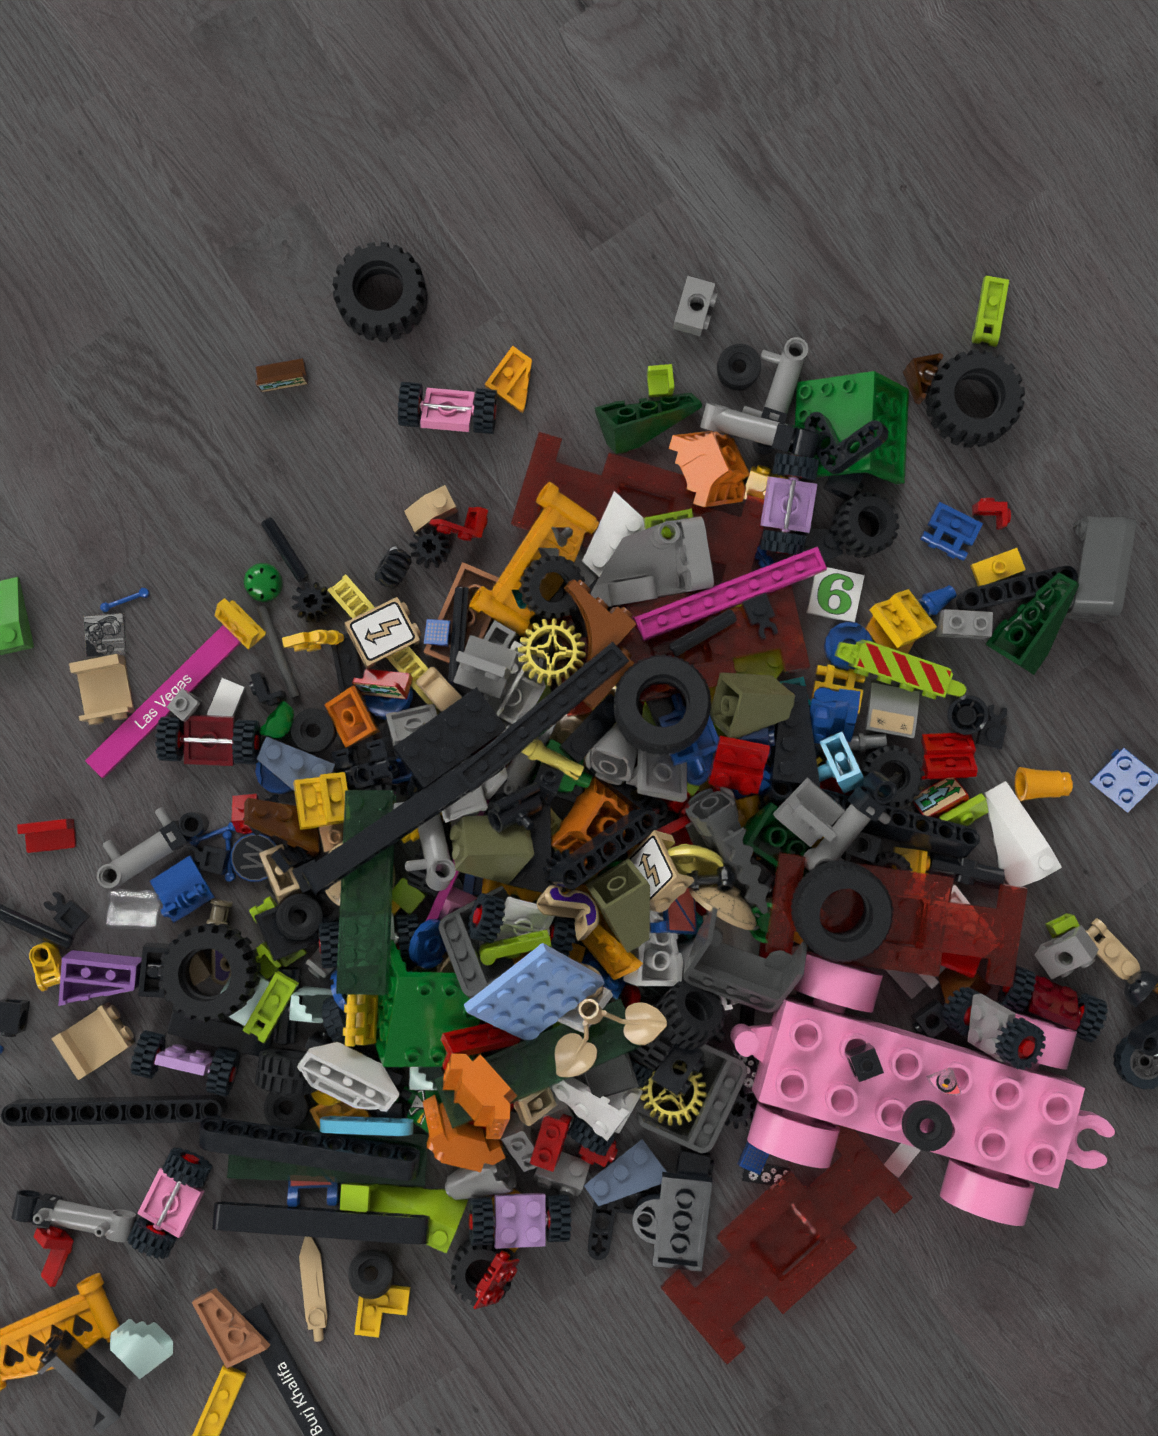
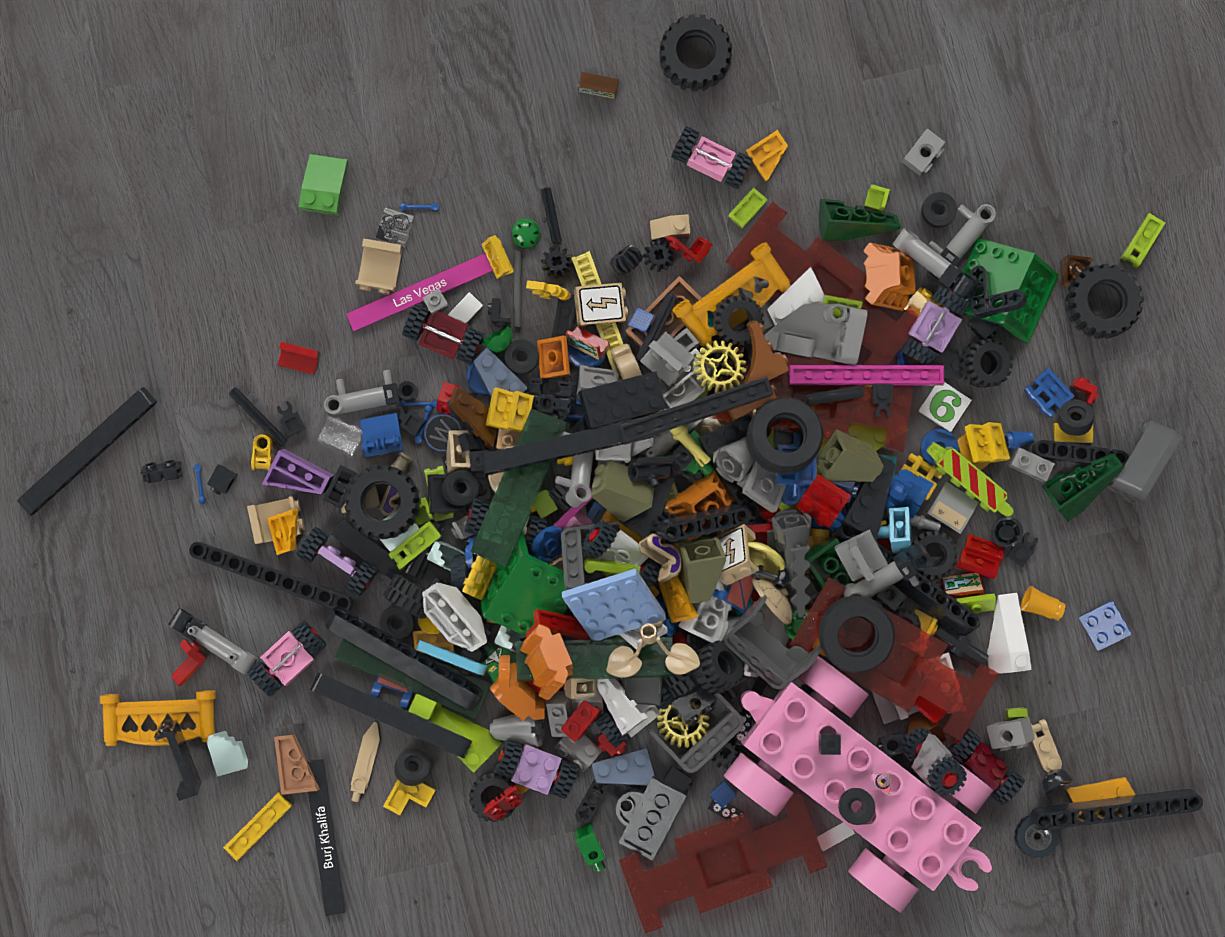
camera: 25 degrees right, 0 degrees up
none -> light orange wing [267,508,298,555]
none -> green torso [574,823,606,872]
none -> lime plate [728,188,768,229]
none -> black tyre [1058,400,1094,436]

